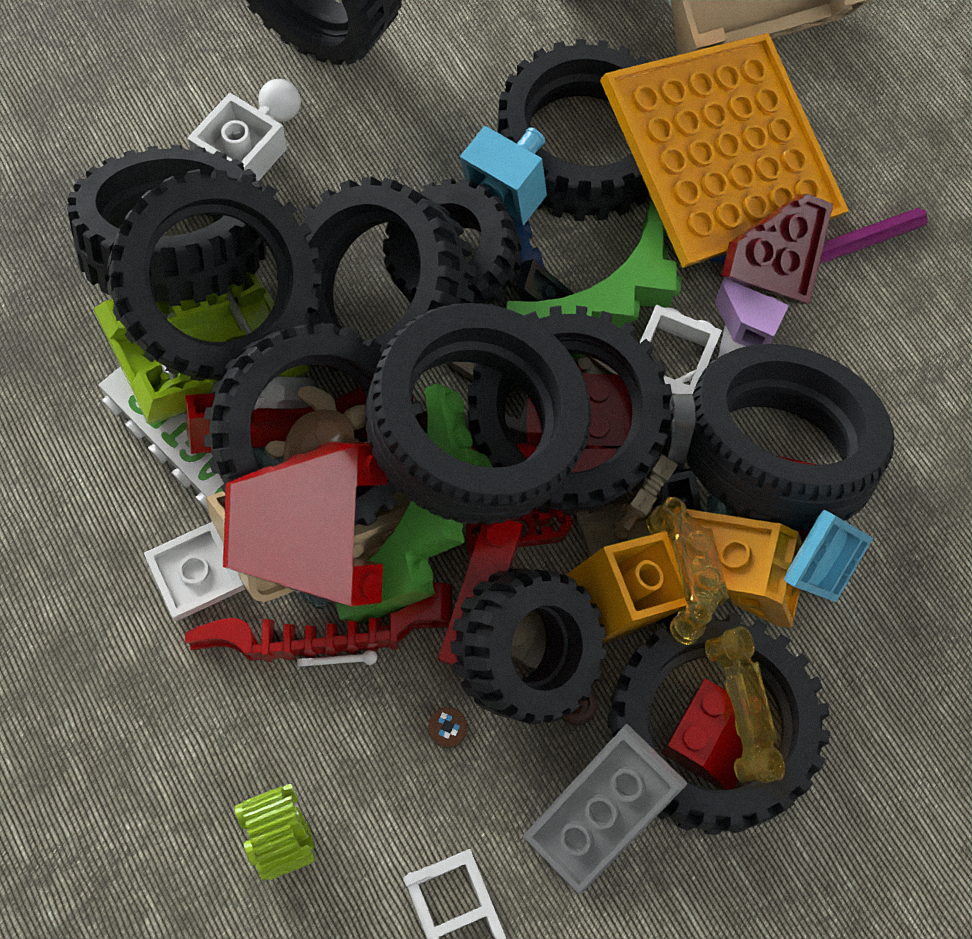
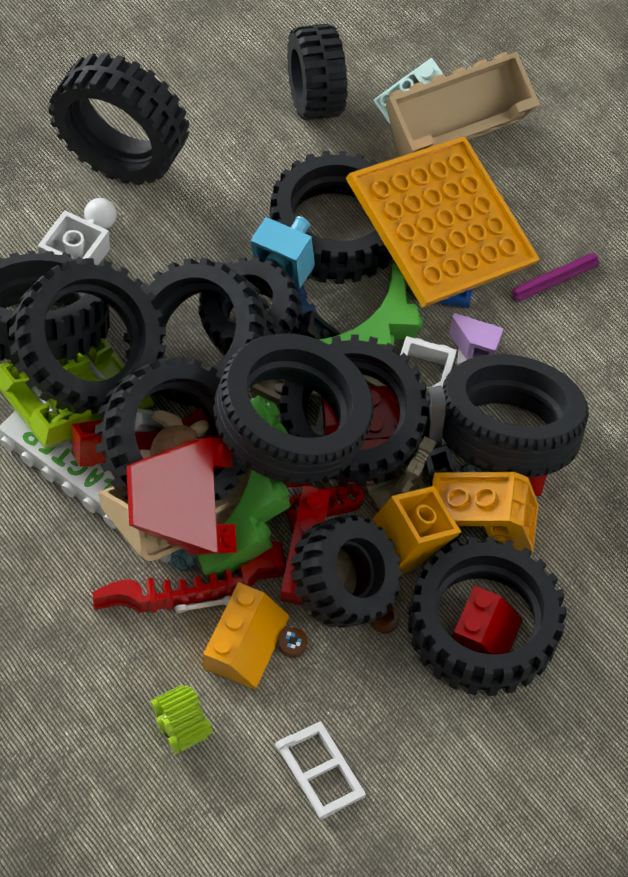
camera: 10 degrees left, 10 degrees down
white plate [144,522,245,622] -> none
light grey tile [523,724,688,895] -> none
clear yellow plate [647,497,729,644] -> none
clear yellow plate [705,626,785,783] -> none
plate [721,194,833,304] -> none
medium azure slope [784,510,873,602] -> none
none -> light orange slope [203,582,290,690]

